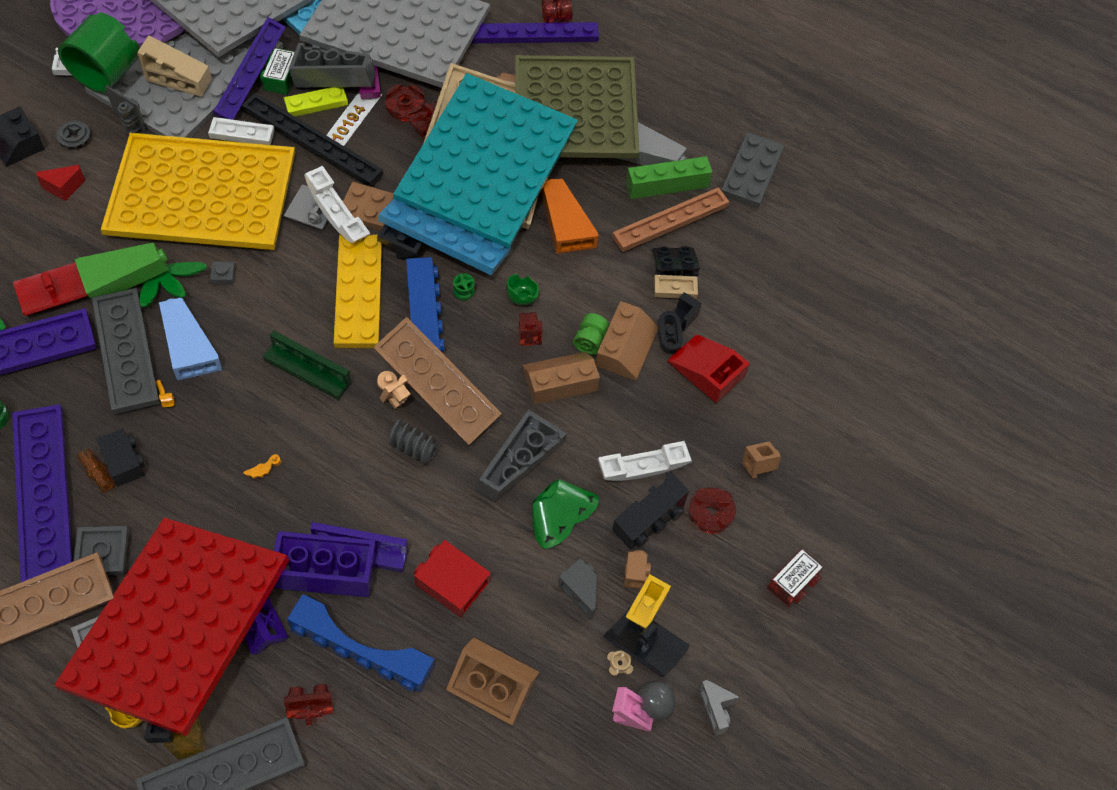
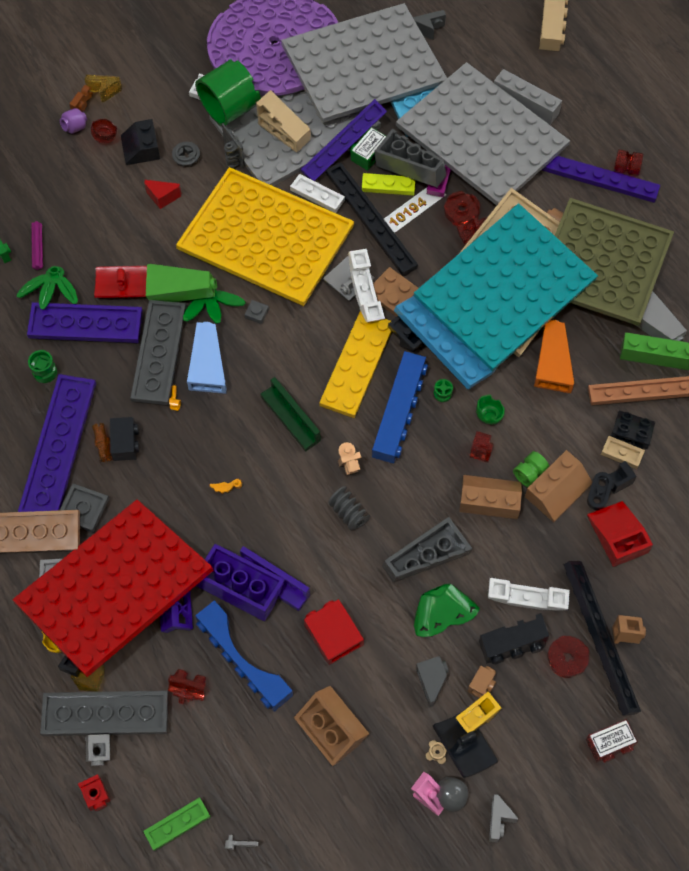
camera: 30 degrees right, 5 degrees up
medium nougat plate [373,317,502,446] -> none
none -> black plate [563,561,641,716]

